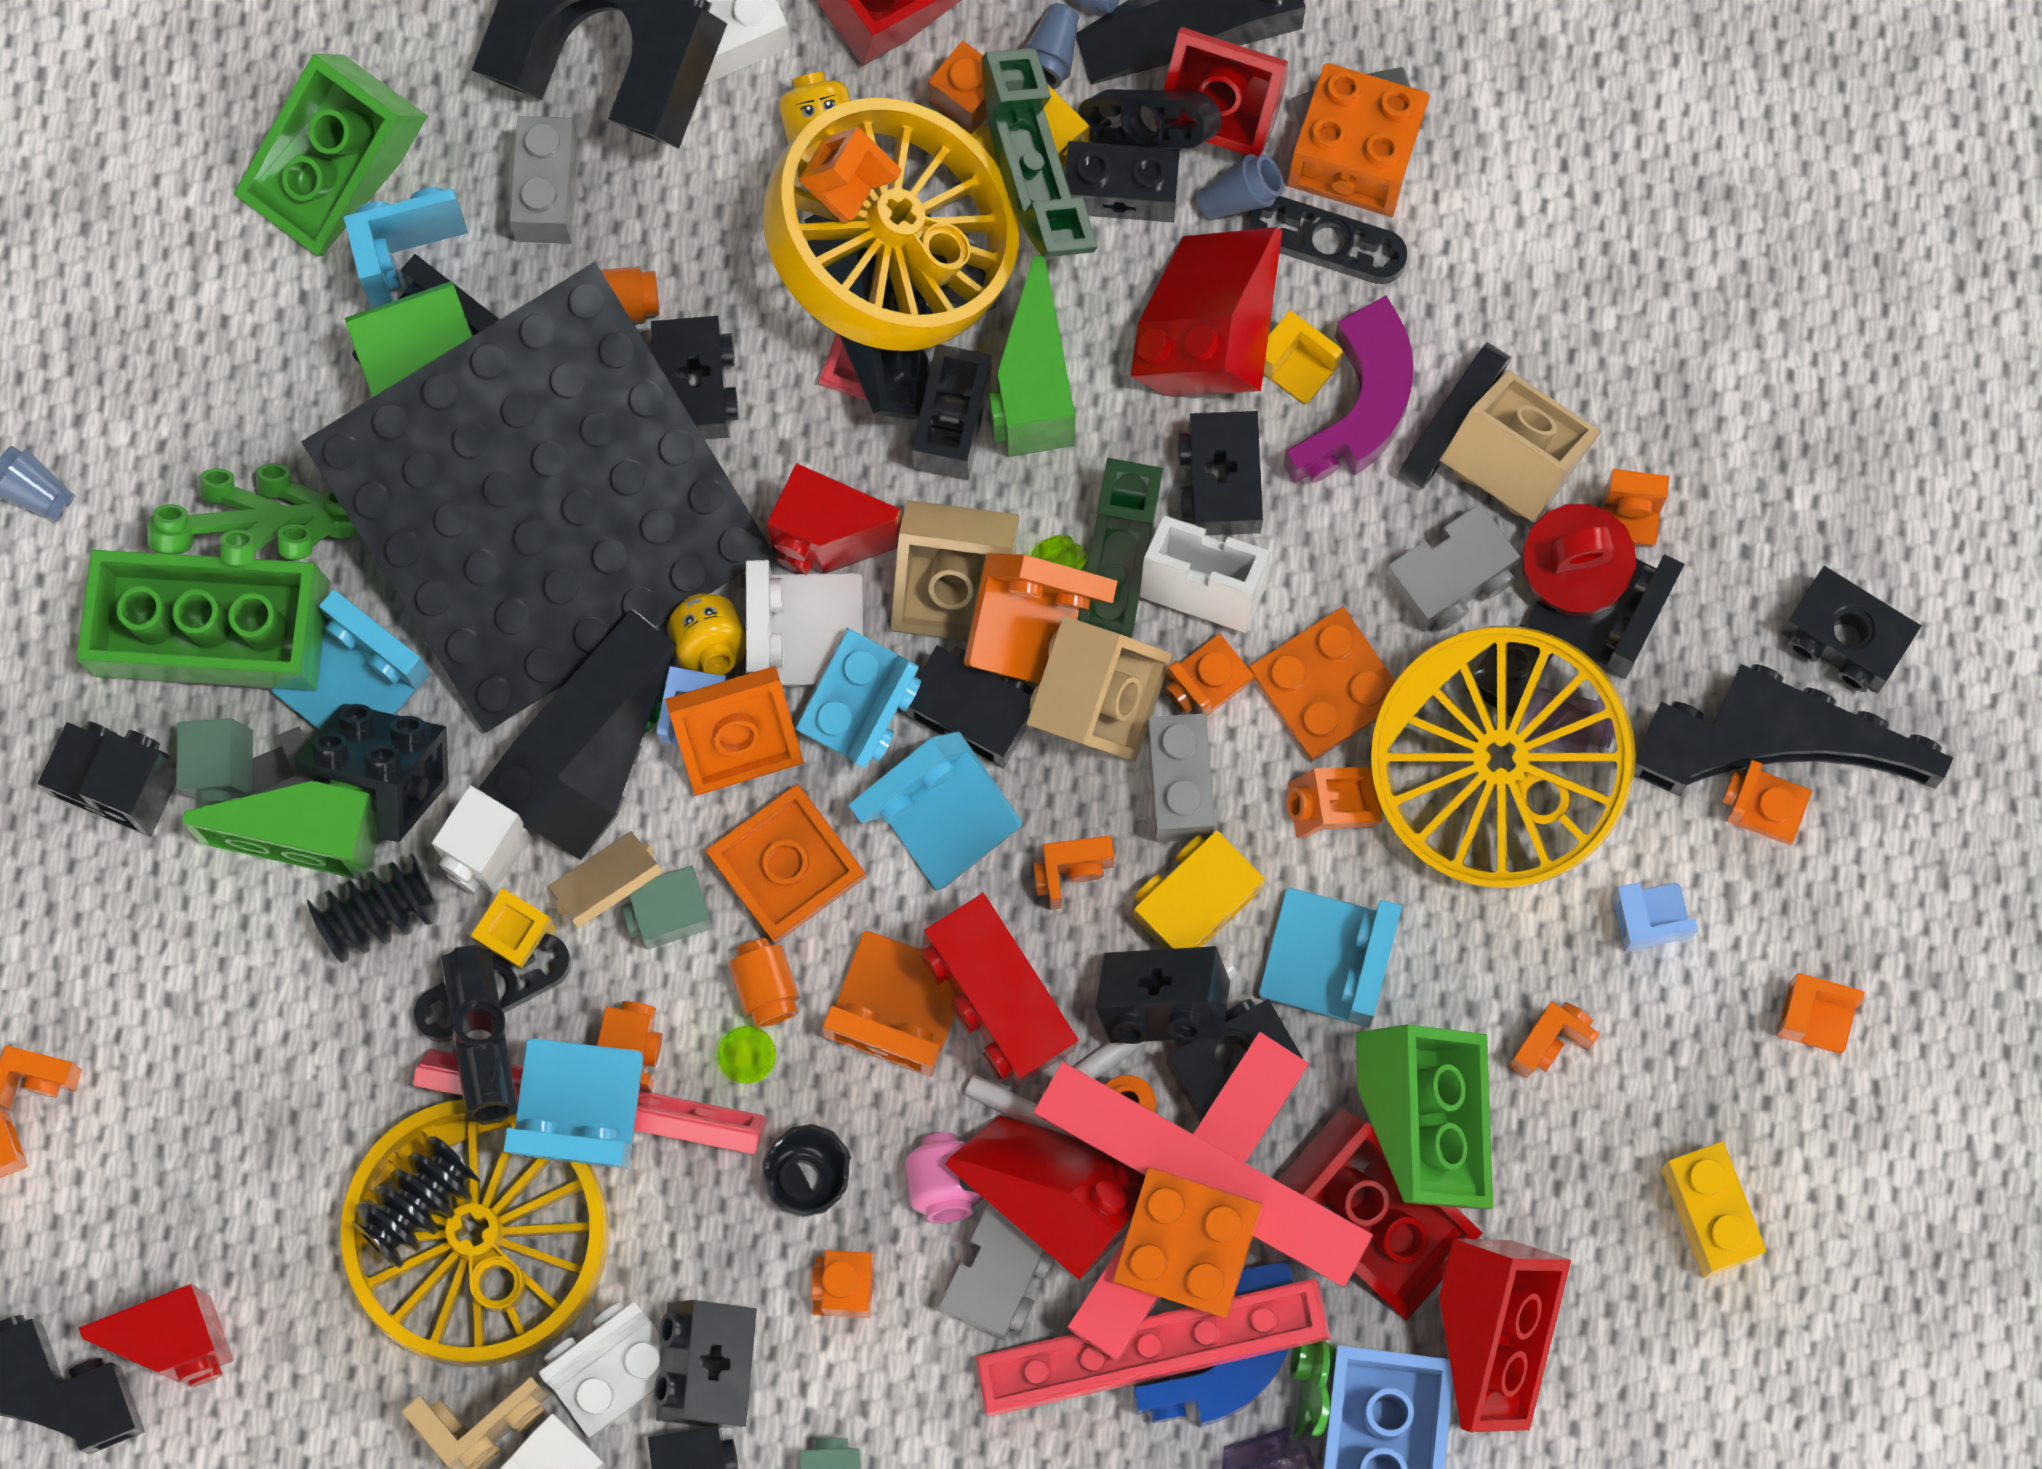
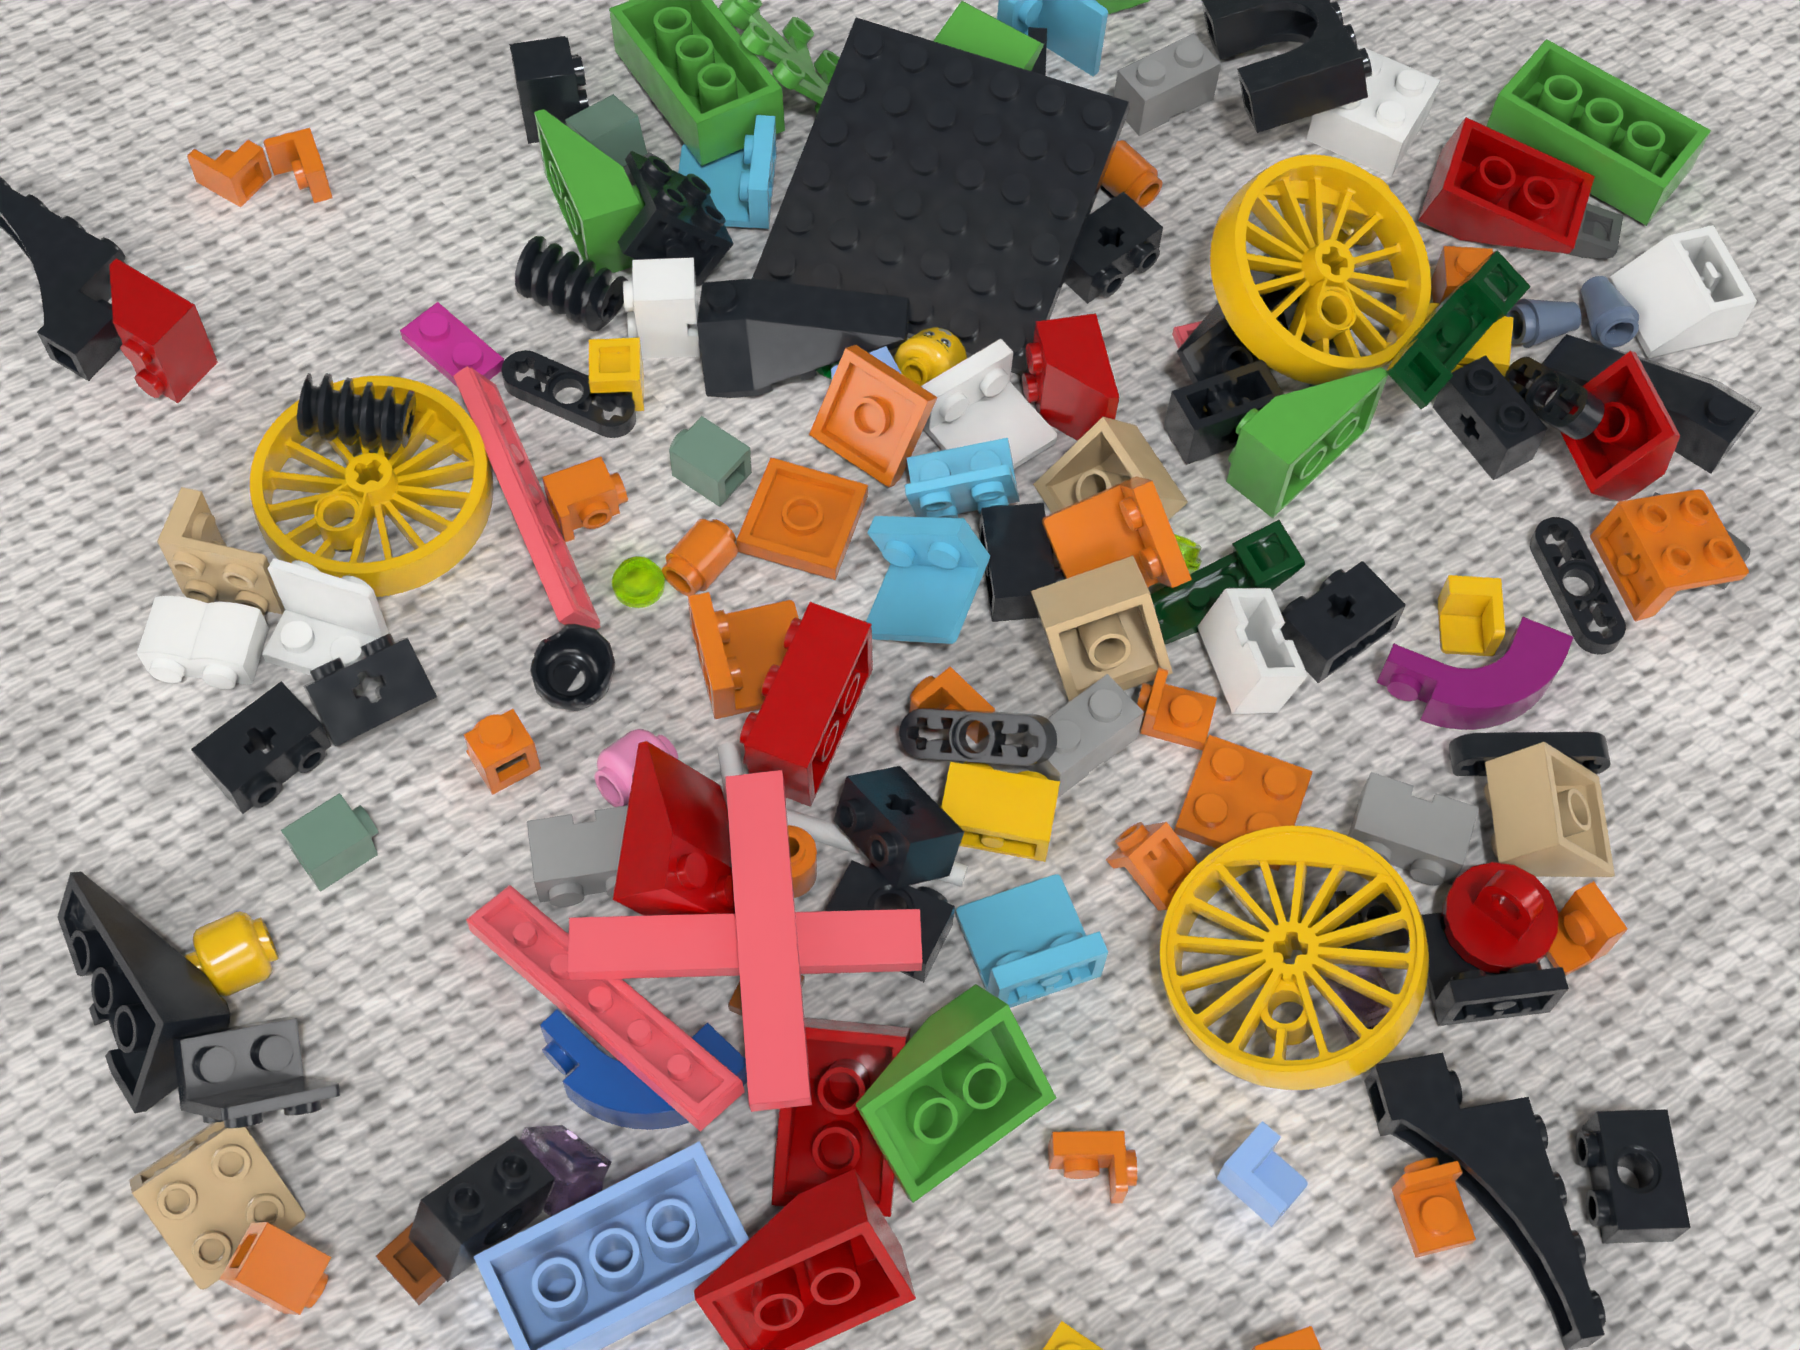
camera: 50 degrees right, 15 degrees down
black piece [441,945,518,1125] -> none
medium azure bracket [504,1038,644,1169] -> none
tan piece [548,831,663,928] -> none
orange panel [799,126,902,223] -> none
orange plate [1113,1167,1263,1318] -> none
red slope [1130,227,1282,397] -> none
sand blue cone [1198,154,1284,219] -> none
bright green plate [1290,1341,1335,1437] -> none
none -> dark pink plate [400,302,504,387]
none -> black beam [899,708,1057,766]

